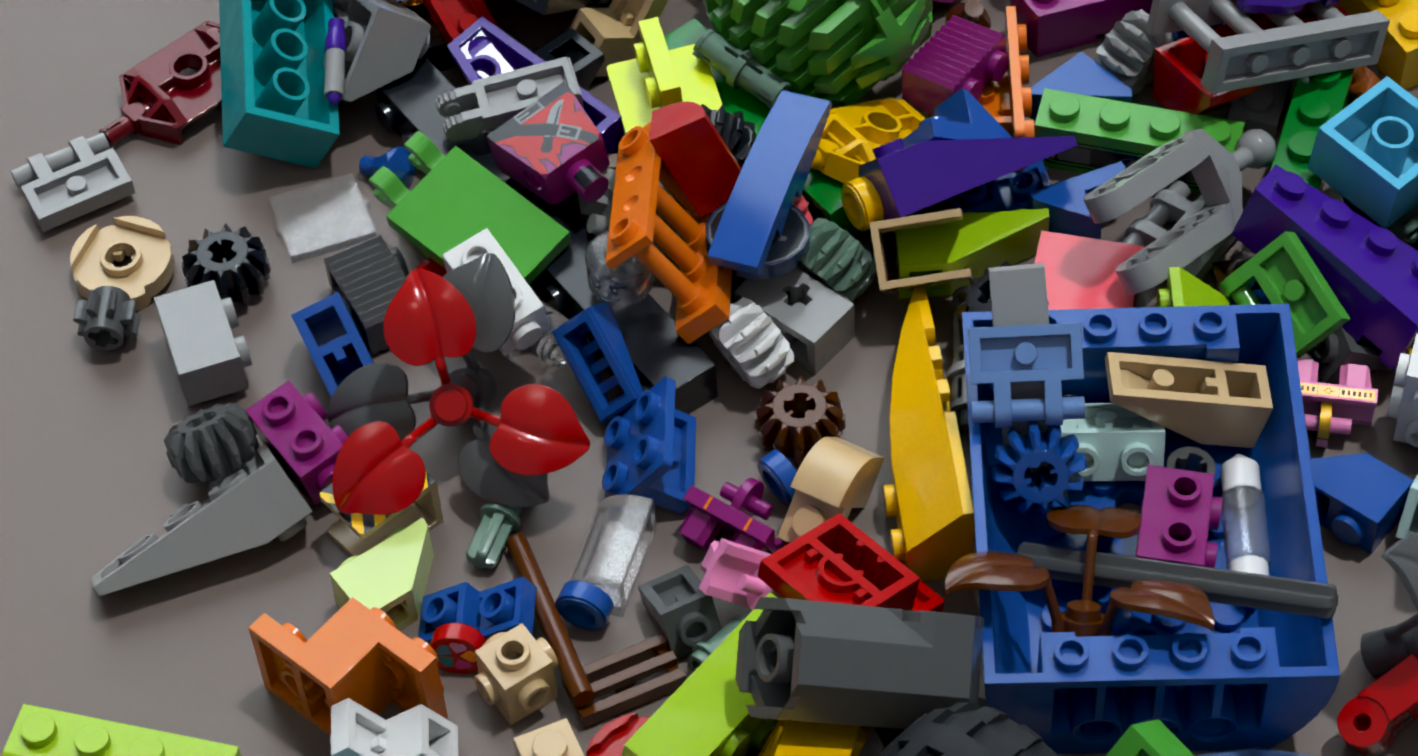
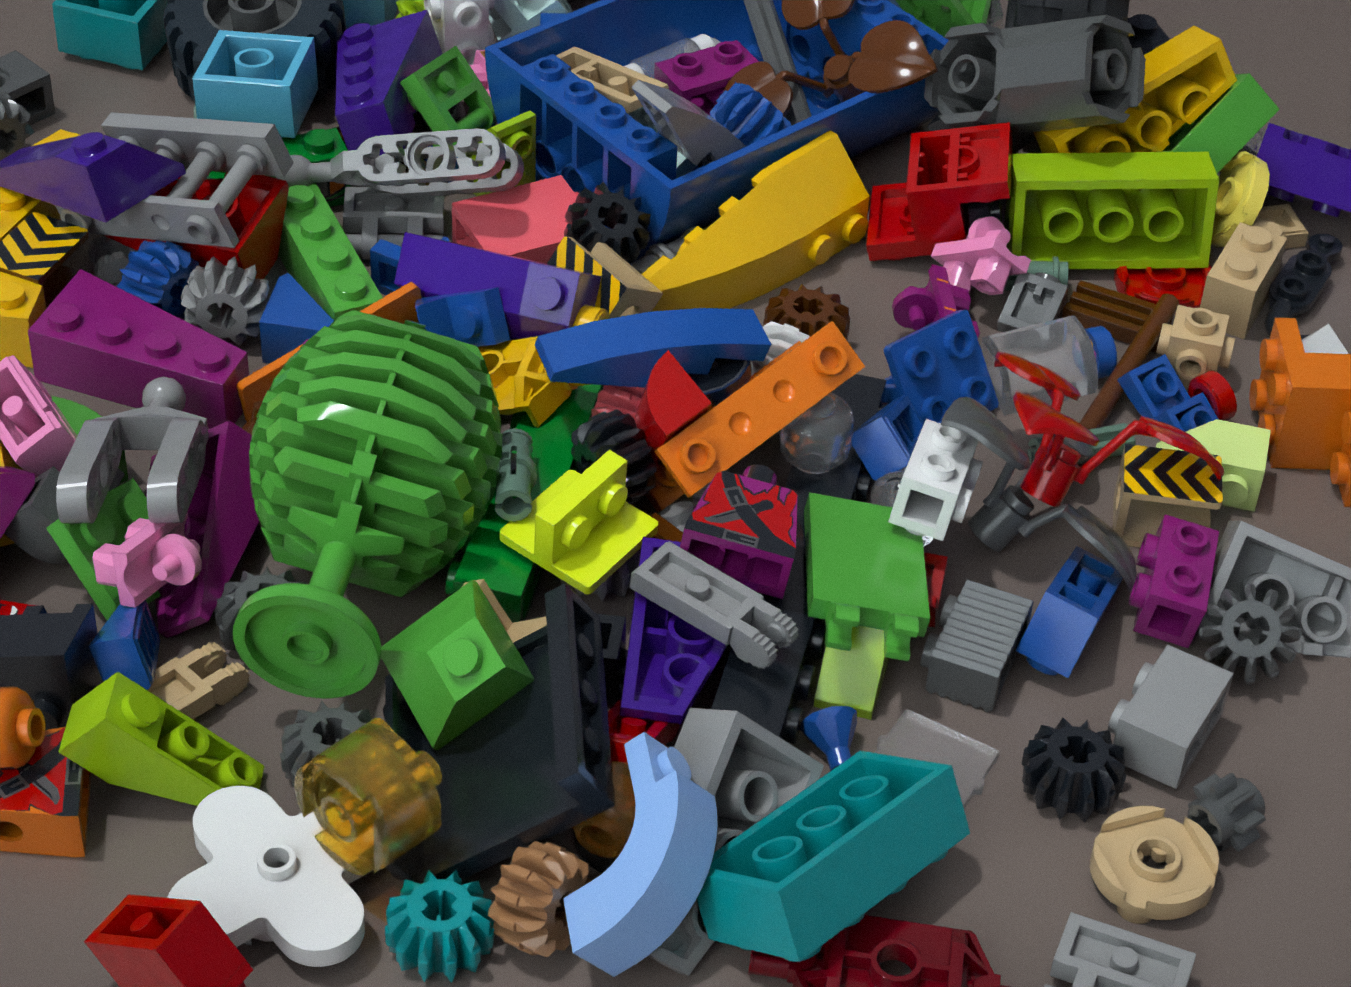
camera: 135 degrees left, 10 degrees down
piece [323,18,347,105] -> none
blue tile [757,449,797,504] -> none
tan brick [777,437,885,543] -> none
medium blue plate [968,323,1085,428] -> none

